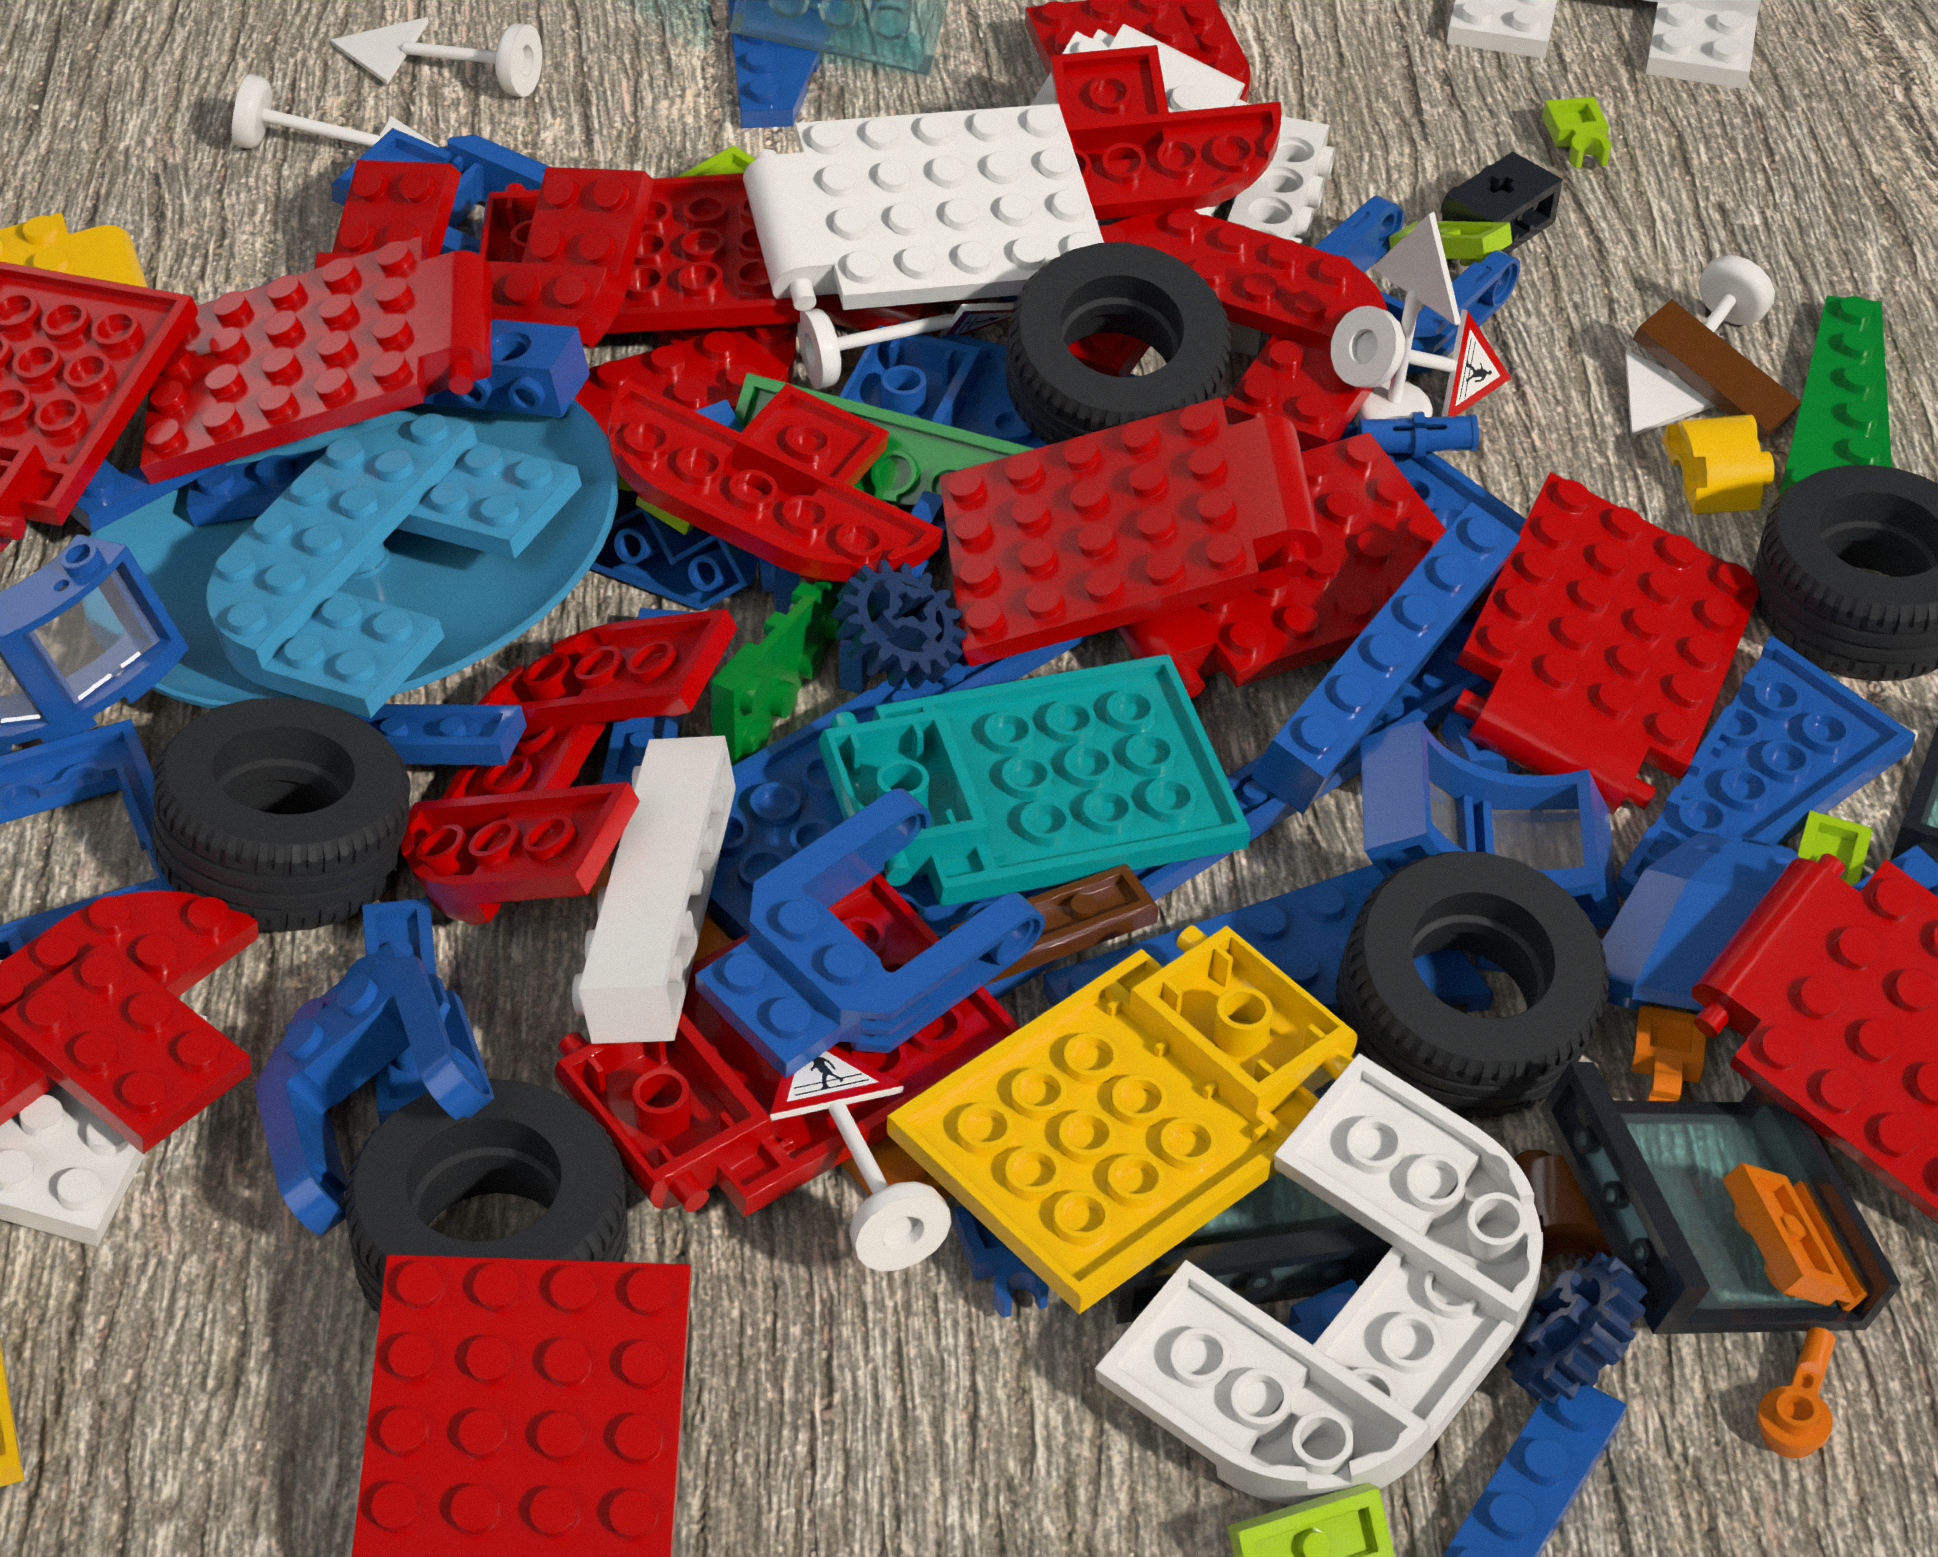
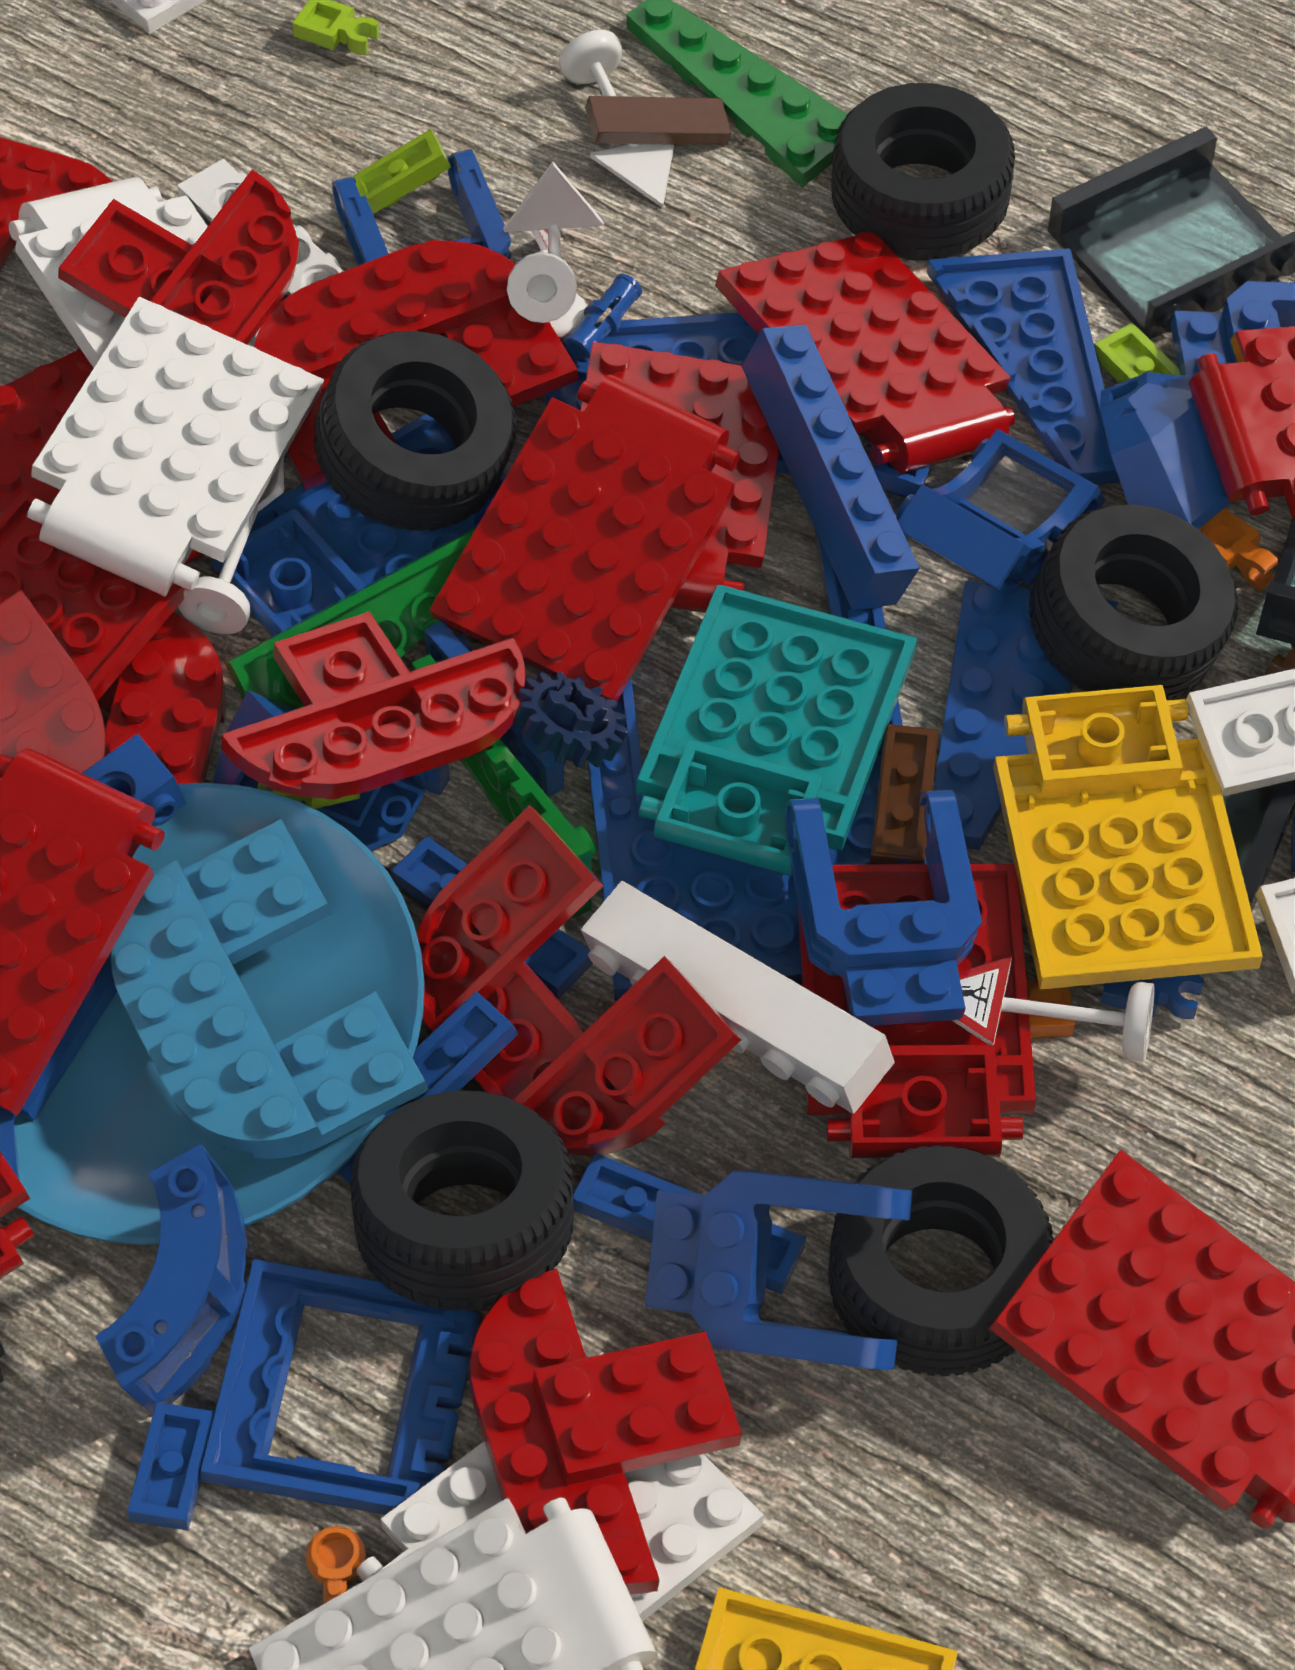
camera: 55 degrees left, 10 degrees up
black brick [1441,151,1563,254] -> none
yellow cylinder [1662,414,1774,515] -> none

